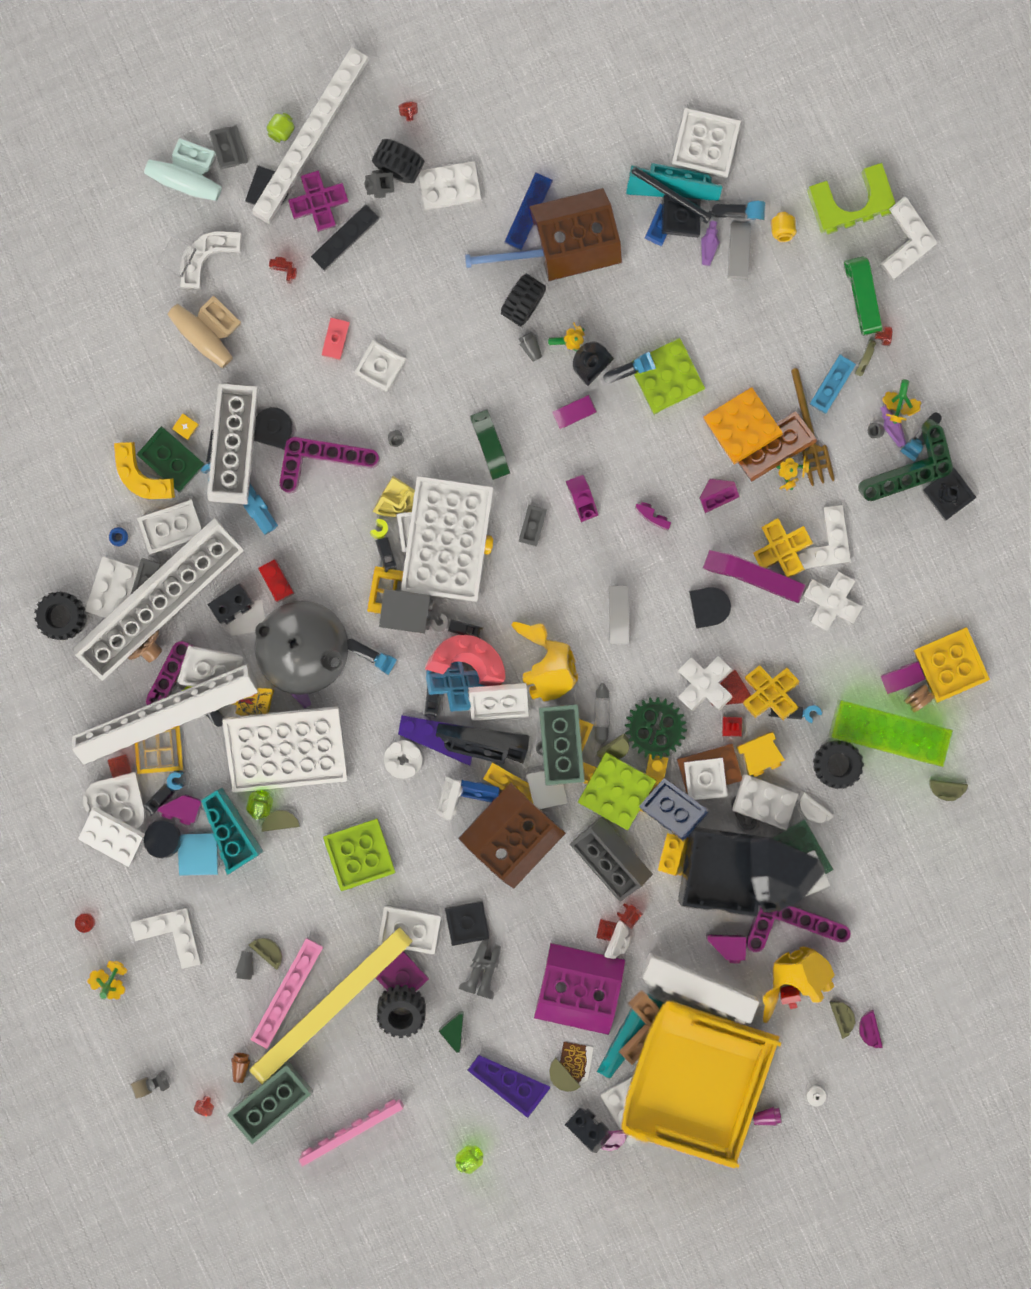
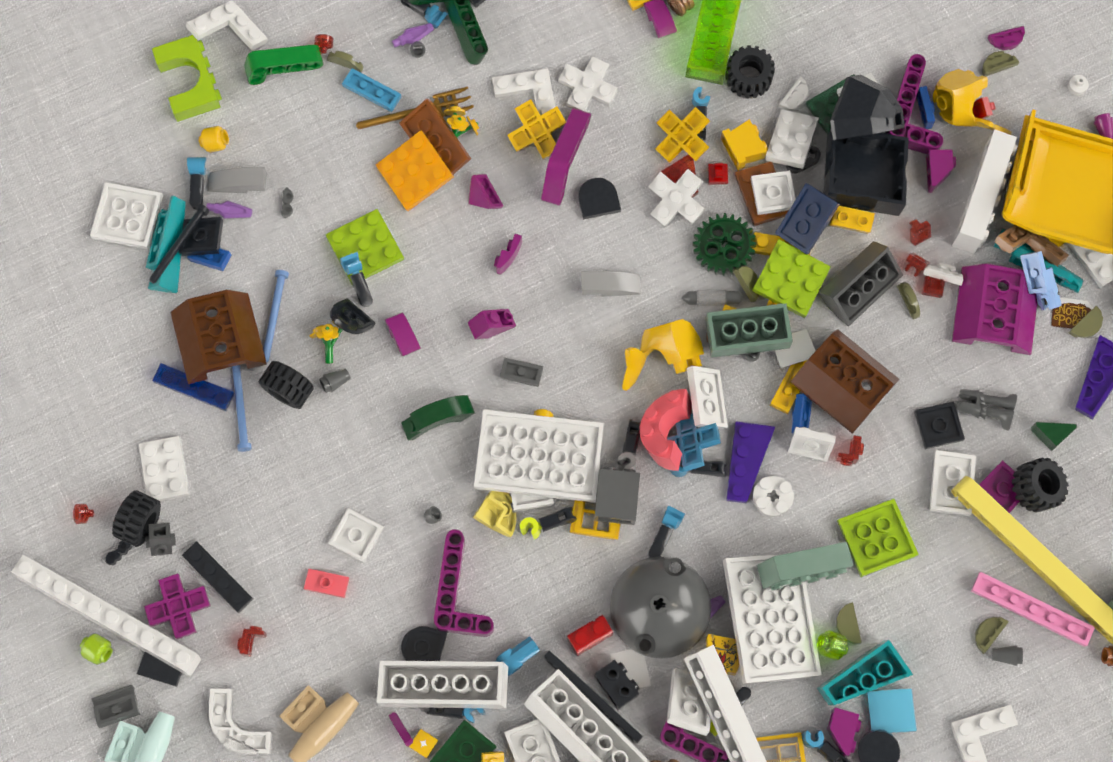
camera: 95 degrees left, 15 degrees down
black wedge [436,723,529,764] -> none
yellow plant [882,379,922,424] -> none
none -> black piece [105,541,132,565]
none -> medium blue bar [263,270,289,362]
none -> dark grey piece [281,187,294,218]
none -> magenta tile [388,712,413,747]
none -> black tile [544,650,643,744]
none -> sand green brick [757,542,854,591]
none -> clear red bracket [836,435,864,466]
none -> olive tile [897,282,920,320]
none -> clear red tile [909,219,931,246]
none -> blue plate [916,86,935,129]
none -> light blue plate [1020,251,1062,310]

